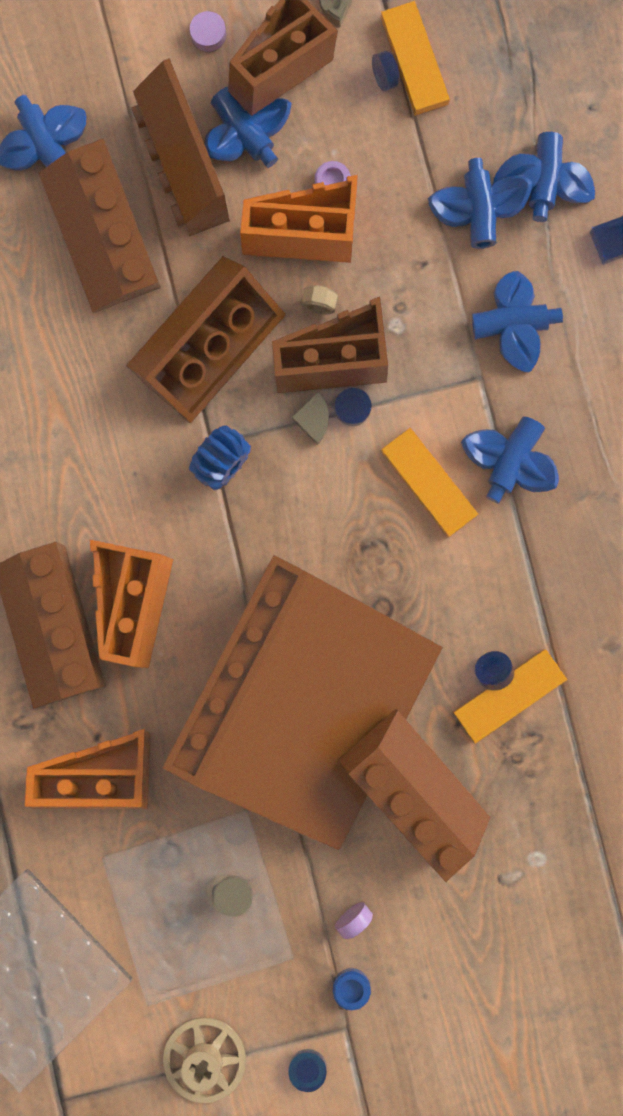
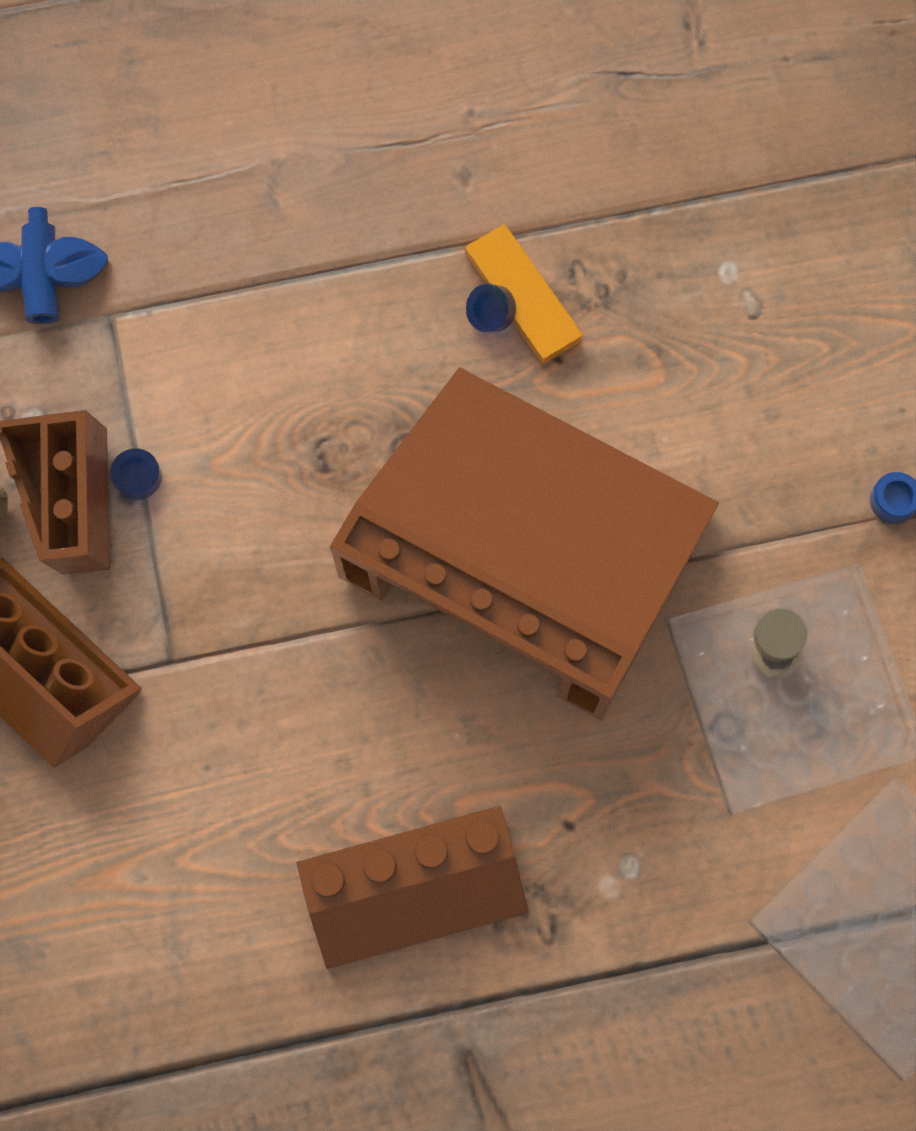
camera: 90 degrees left, 10 degrees down
orange wedge [25,729,150,809] -> none
orange wedge [90,540,174,668] -> none
blue gear [189,425,251,490] -> none
dark tan tile [292,392,329,445] -> none
lavender tile [335,902,373,939] -> none
dark orange slope [339,709,491,882] -> none
light orange tile [381,427,479,538] -> none
blue plant [461,416,559,504] -> none

